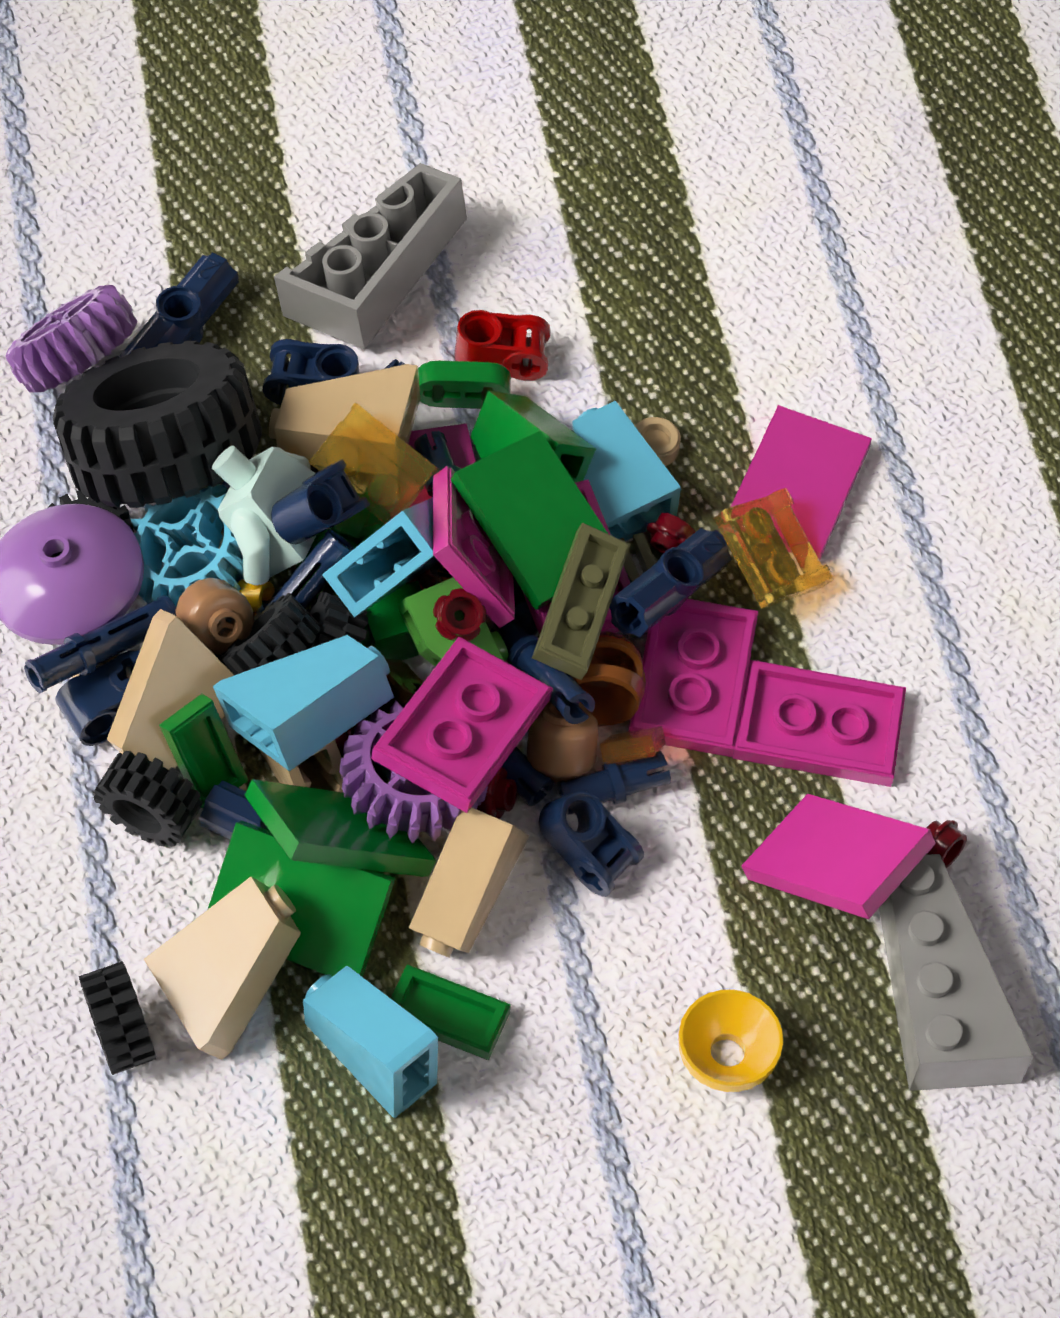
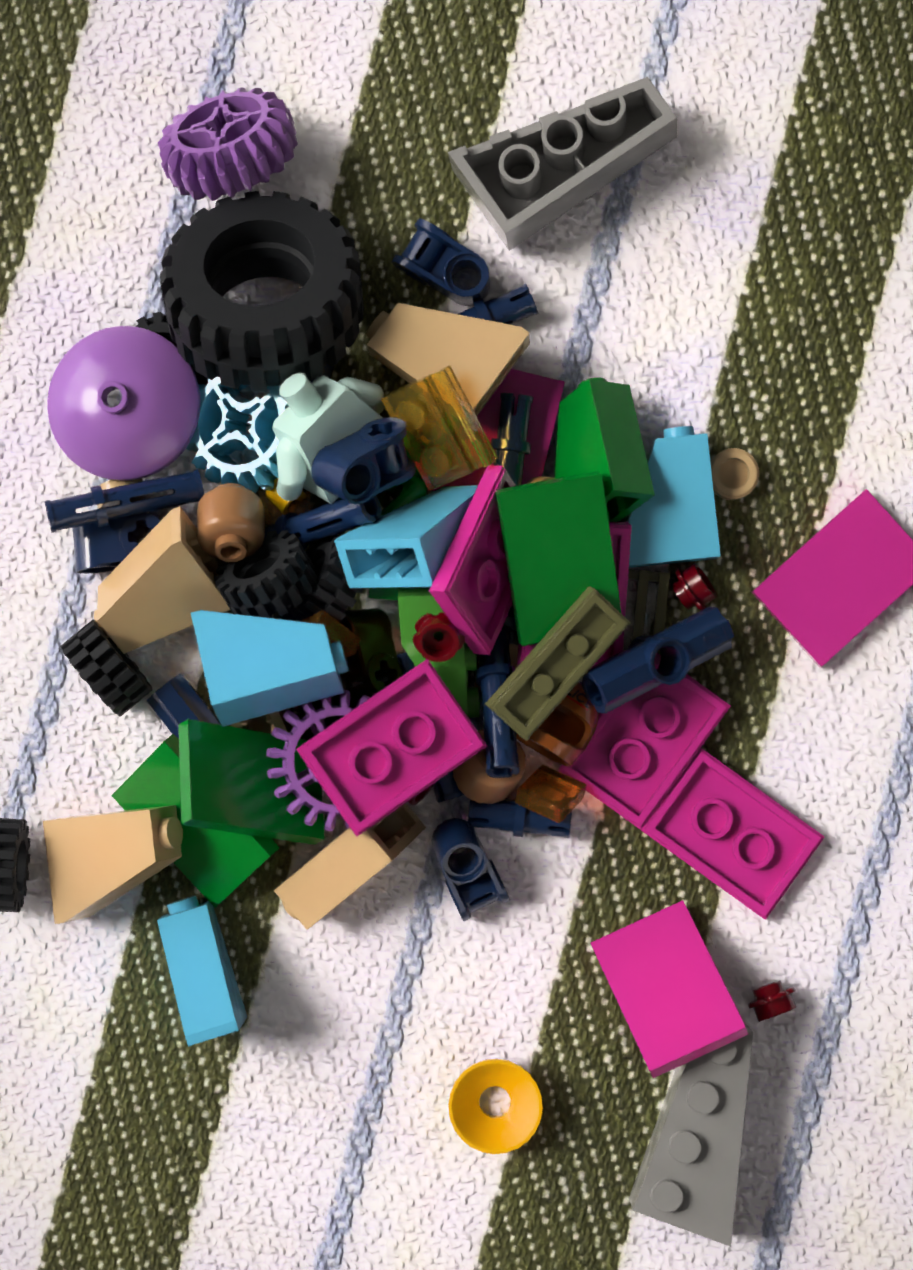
camera: 30 degrees right, 30 degrees up
dark blue piece [120,252,239,357] -> none
green tile [159,694,248,809] -> none
green tile [391,964,511,1061] -> none
green beam [418,360,511,409] -> none
red piece [455,310,551,381] -> none
clear yellow plate [714,488,835,609] -> none

